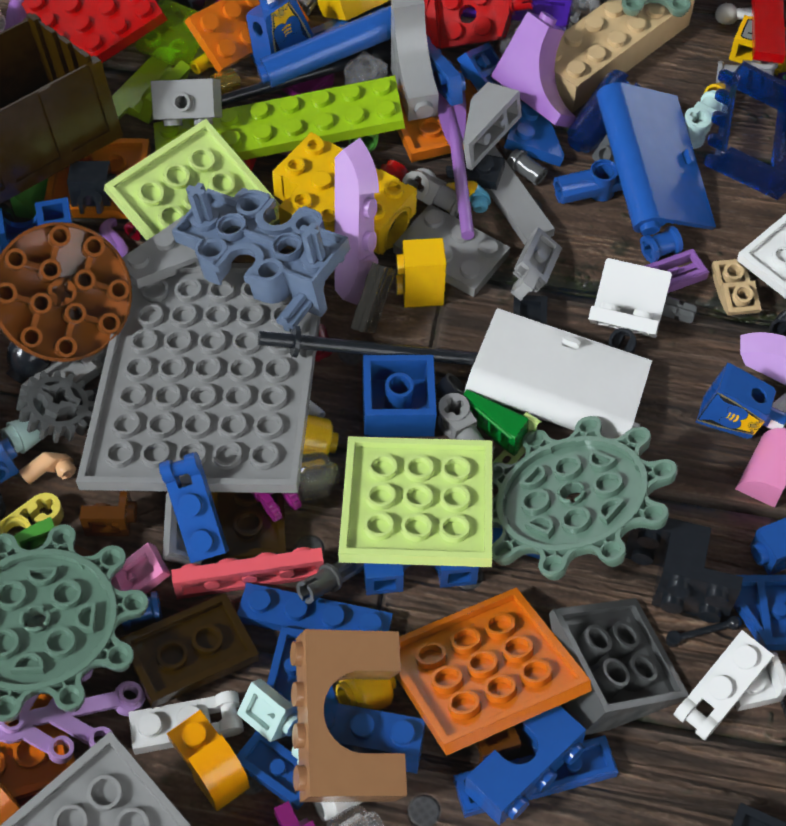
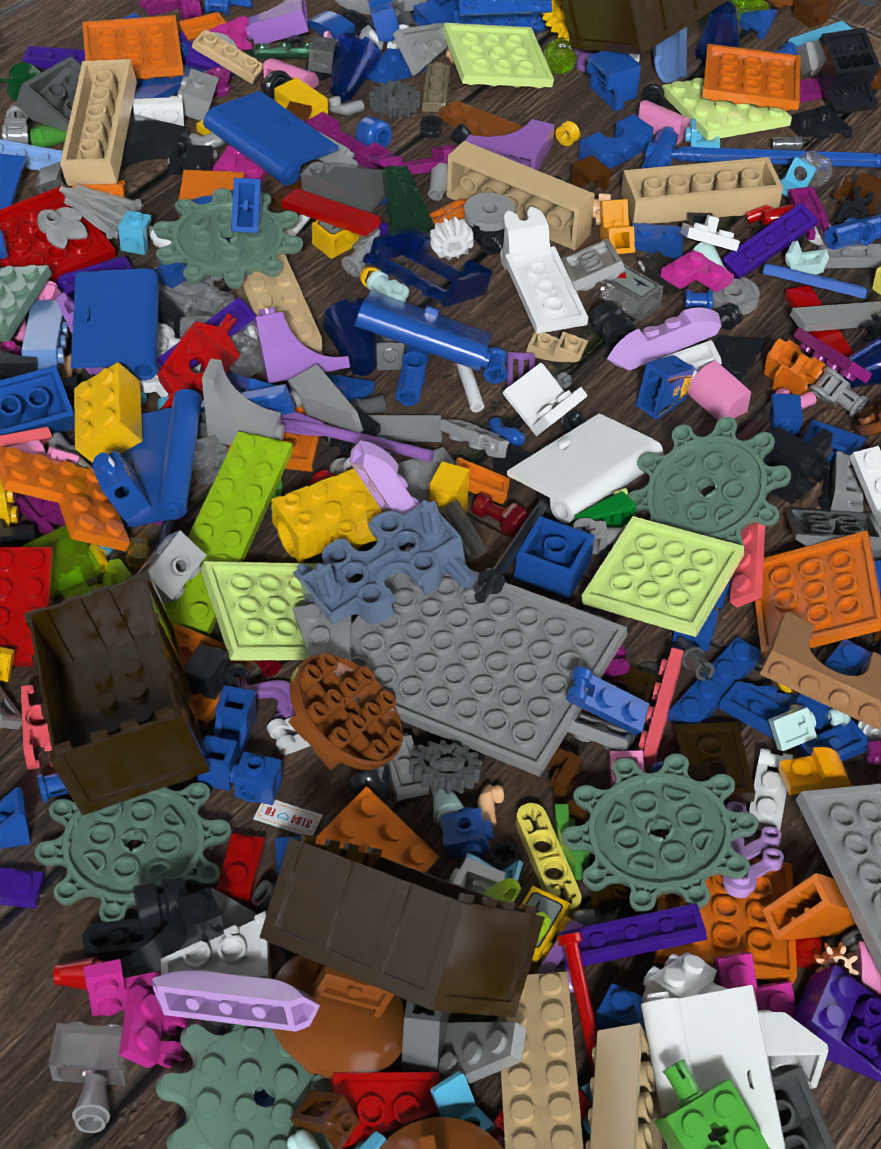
camera: 65 degrees left, 10 degrees down
none -> orange tile [454,457,510,505]
none -> white piece [456,363,484,412]
none -> dark red leg [472,493,528,537]
none -> blue arm [488,417,525,447]
none -> coral plate [730,524,765,608]
none -> light grey hinge [830,451,864,512]

